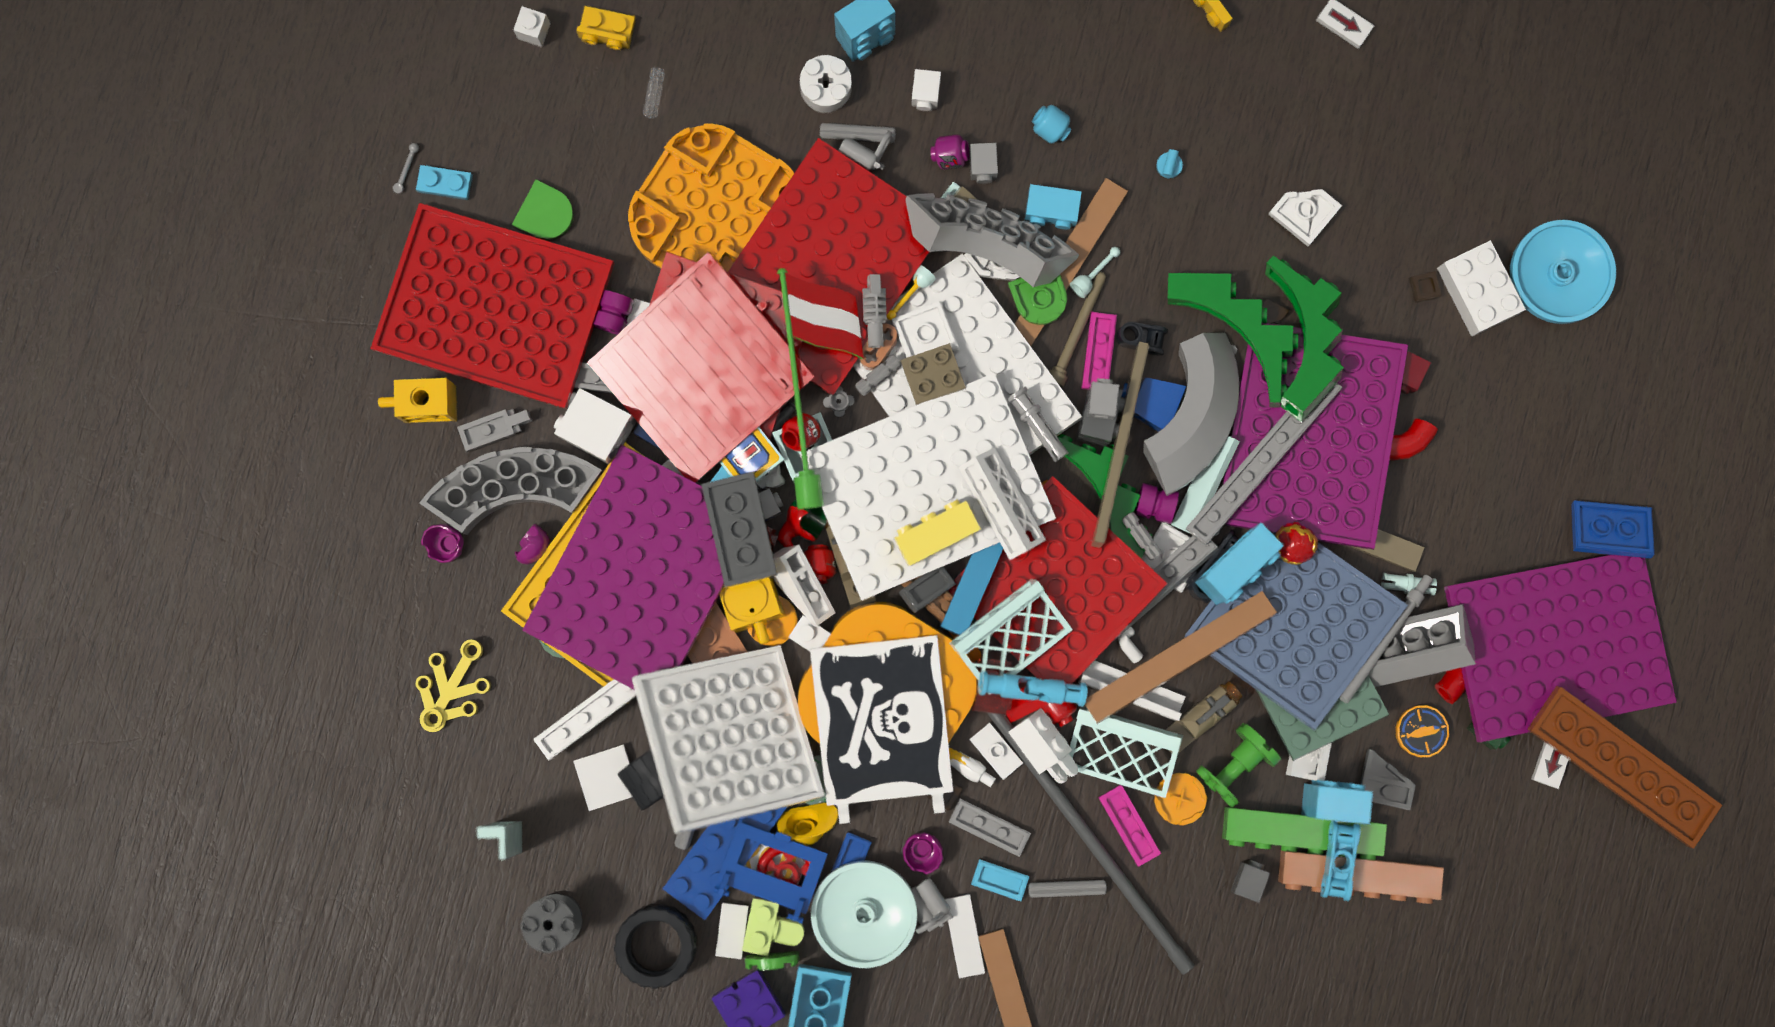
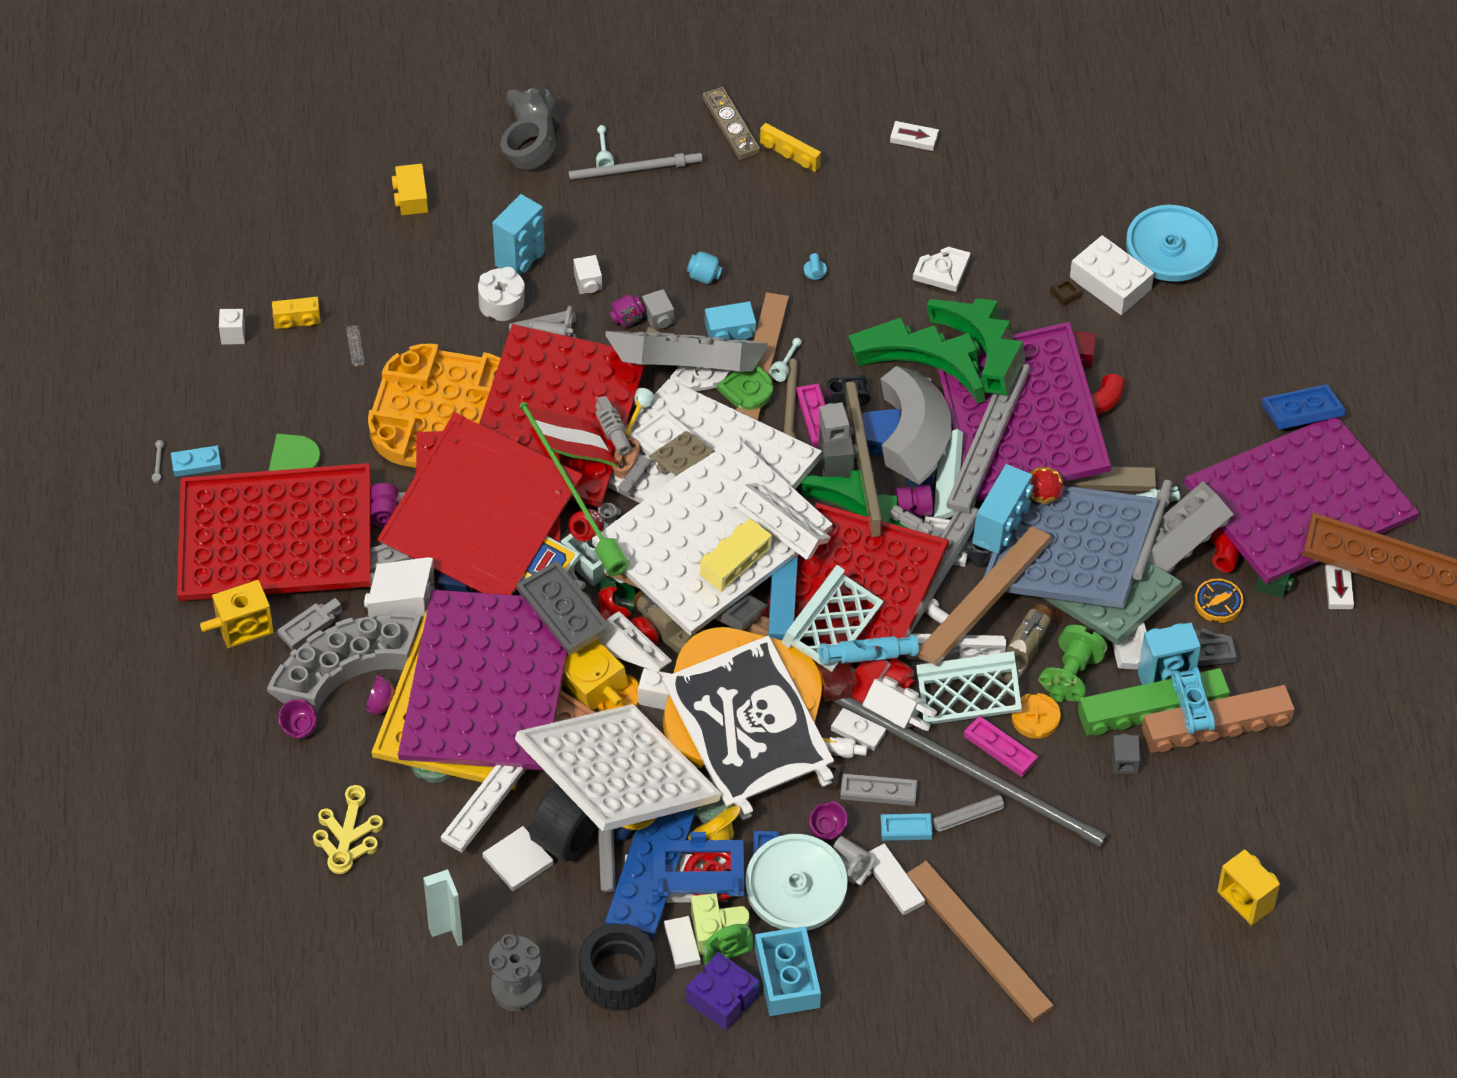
camera: 20 degrees left, 30 degrees down
light grey pin [1007,386,1069,462] -> none

